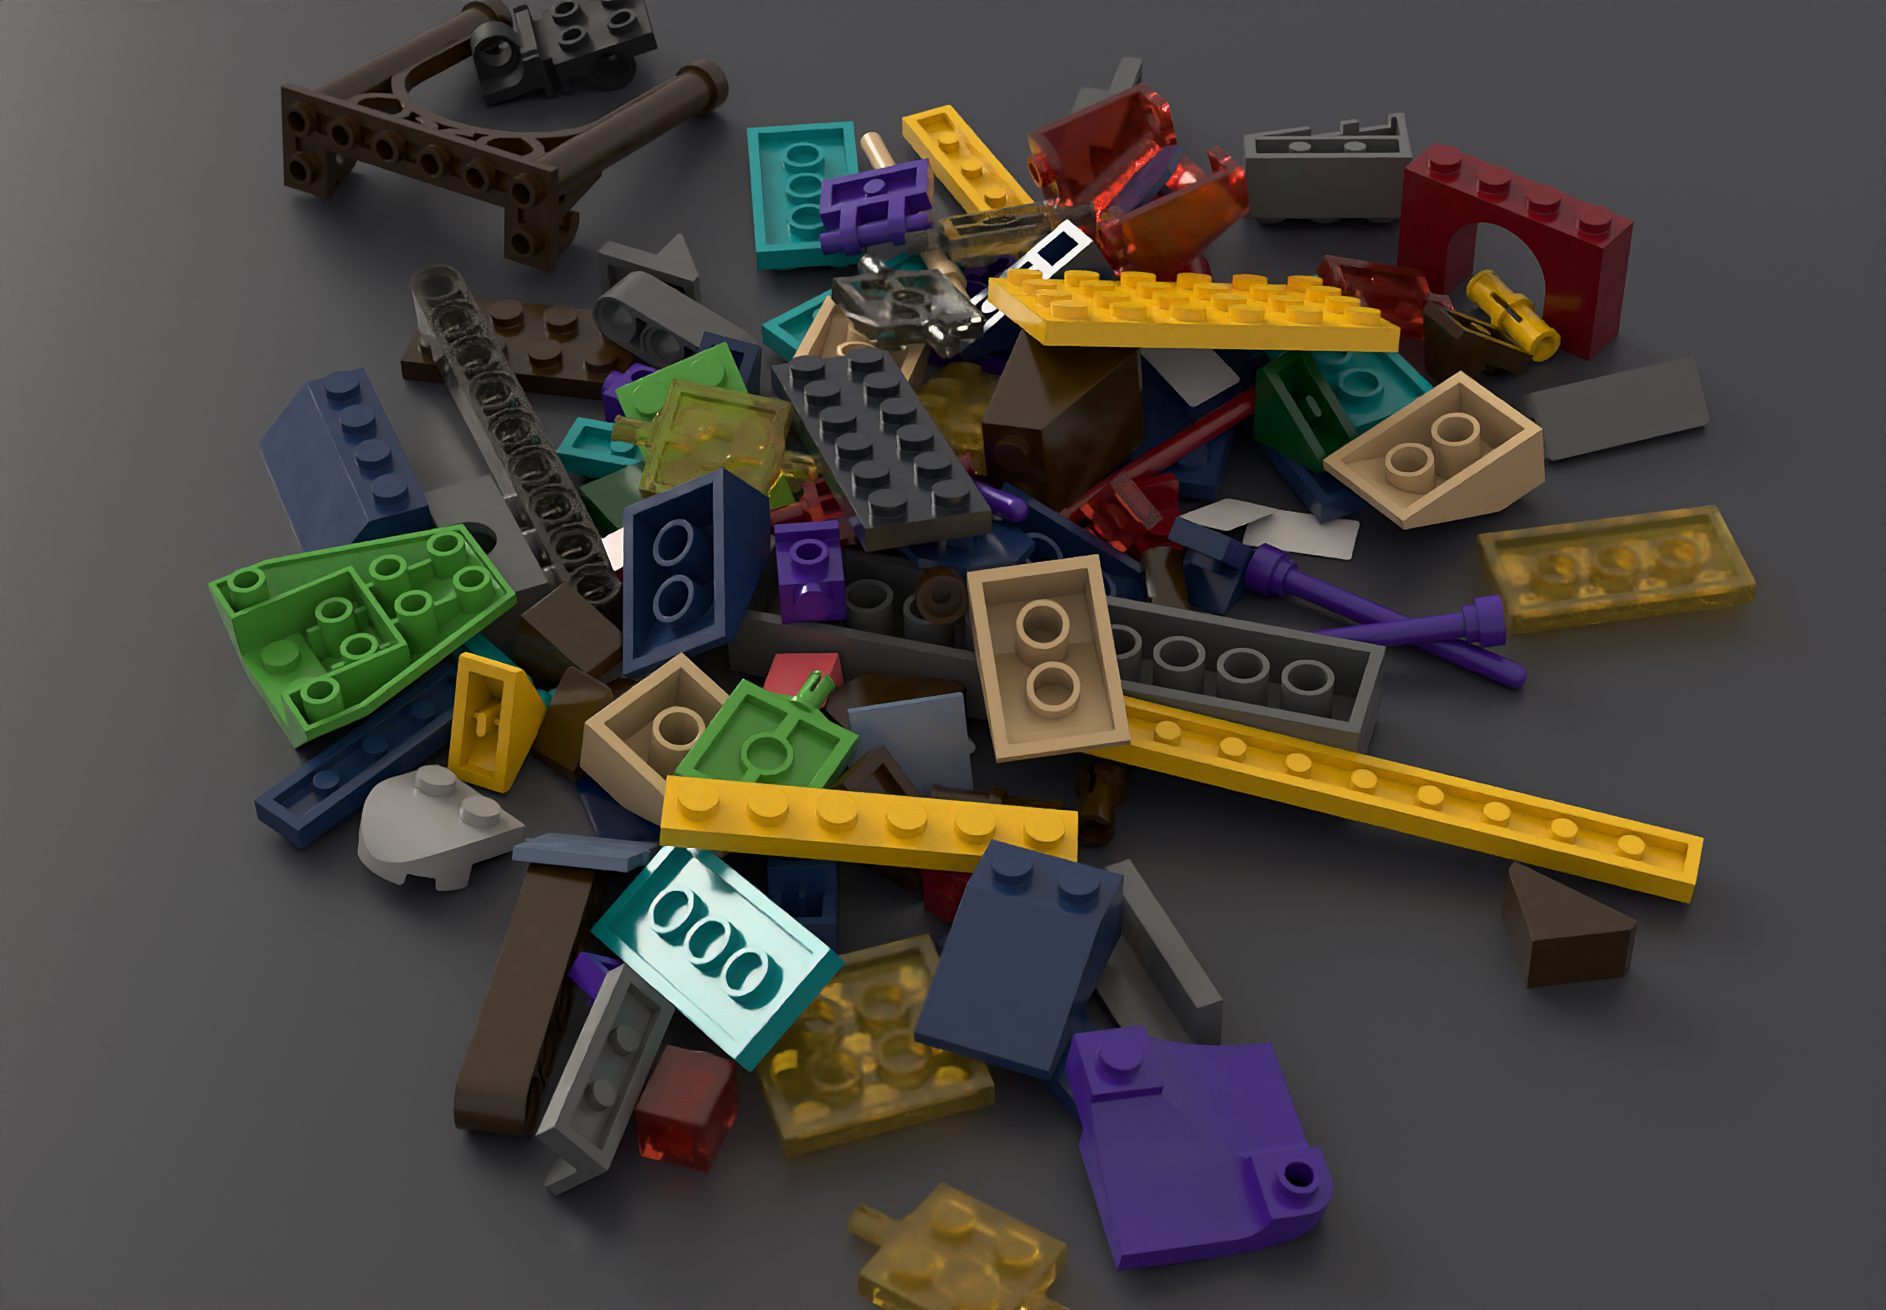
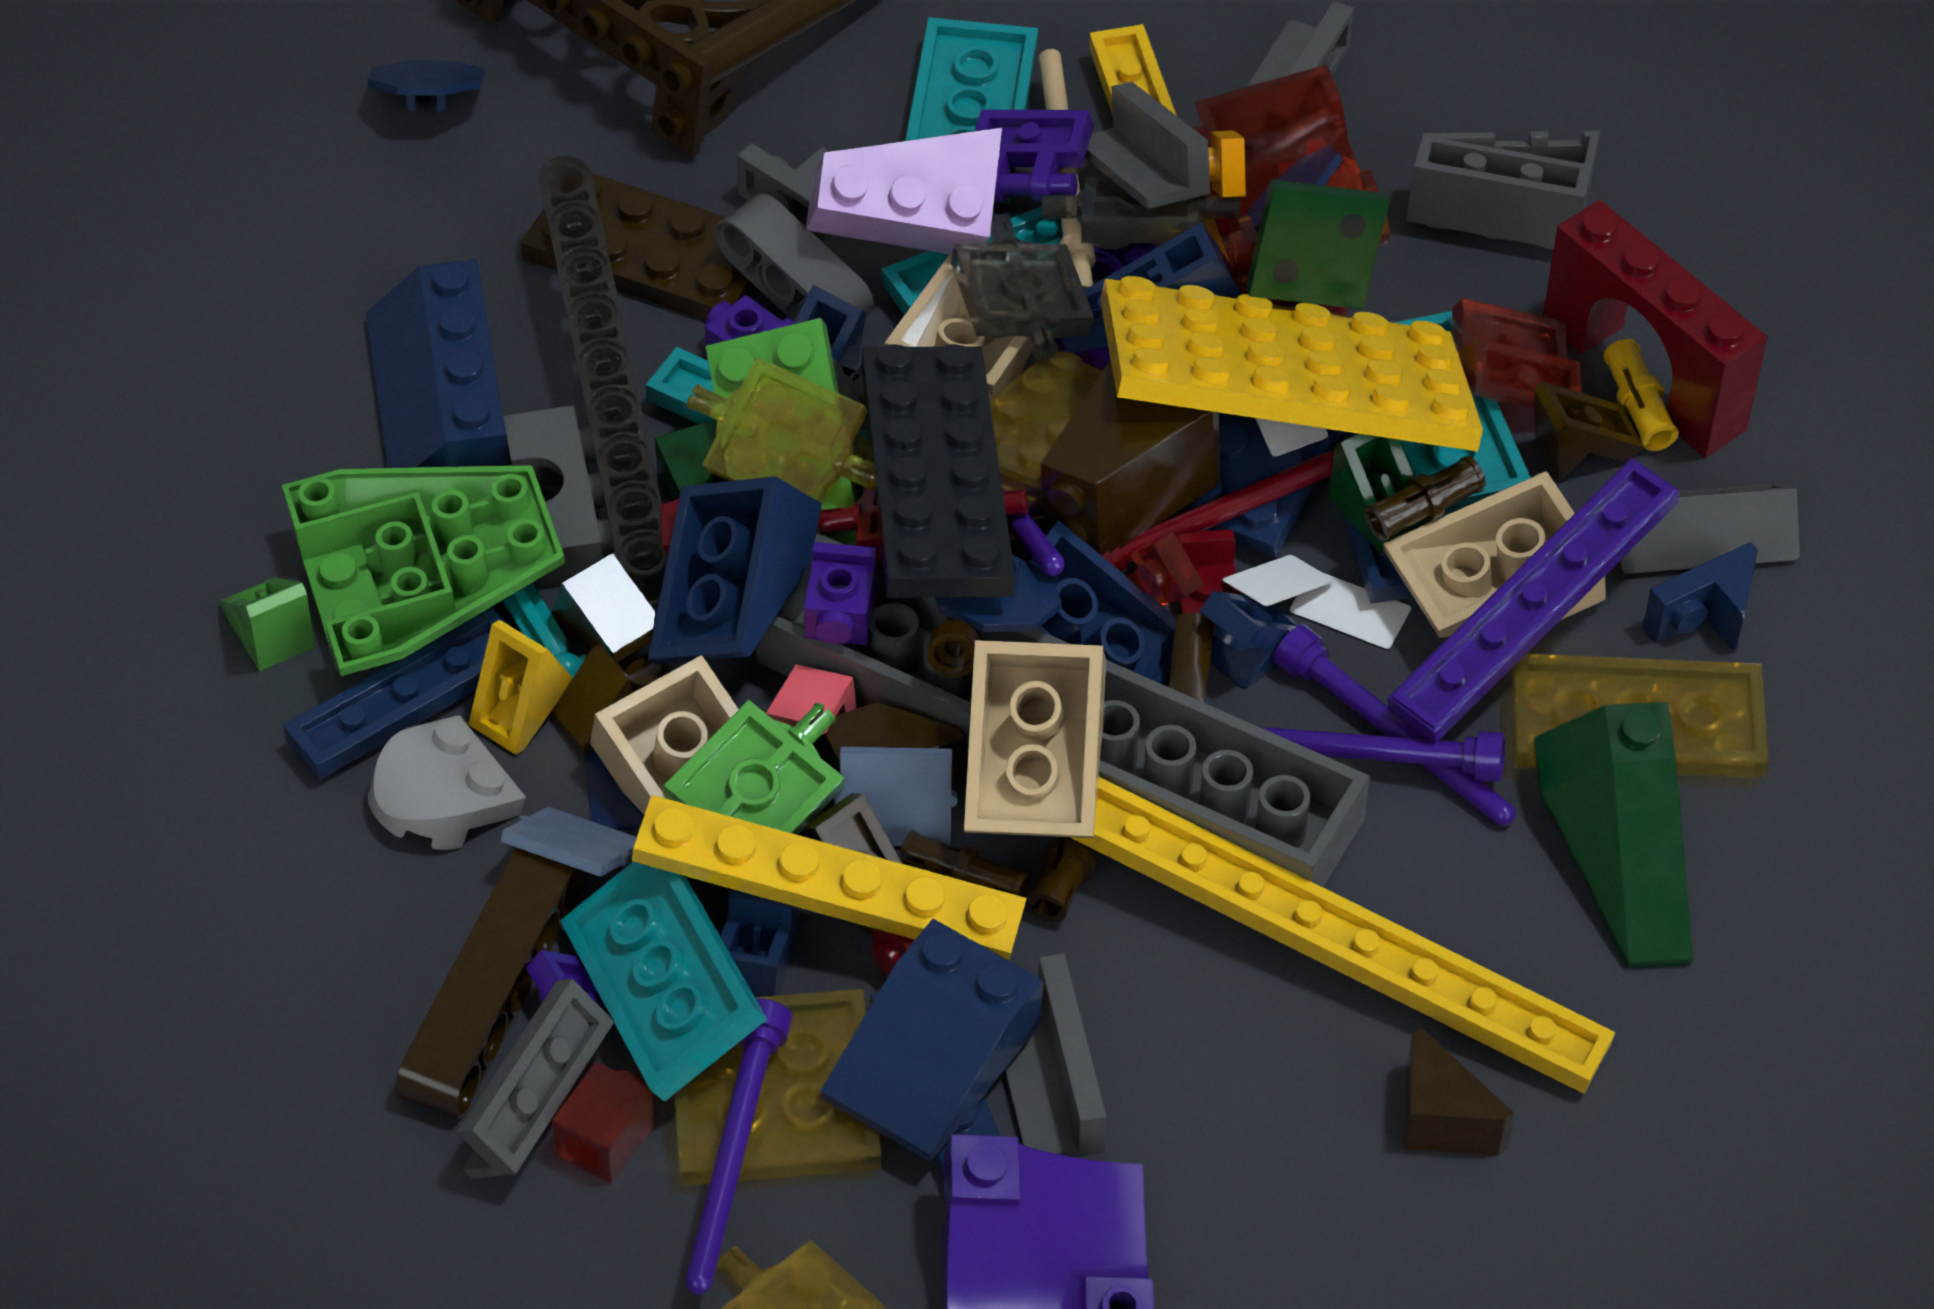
camera: 10 degrees right, 10 degrees up
none -> bright green slope [219,577,316,672]
none -> dark blue piece [368,60,485,112]
none -> dark purple piece [685,998,793,1295]
none -> lavender wedge [806,128,1002,259]
none -> dark grey panel [1085,81,1210,208]
none -> light orange plate [1208,130,1246,197]
none -> dark green tile [1246,179,1389,309]
none -> dark brown pin [1364,456,1486,541]
none -> dark purple tile [1387,458,1679,744]
none -> dark green wedge [1533,702,1693,968]
none -> dark blue slope [1643,542,1758,650]

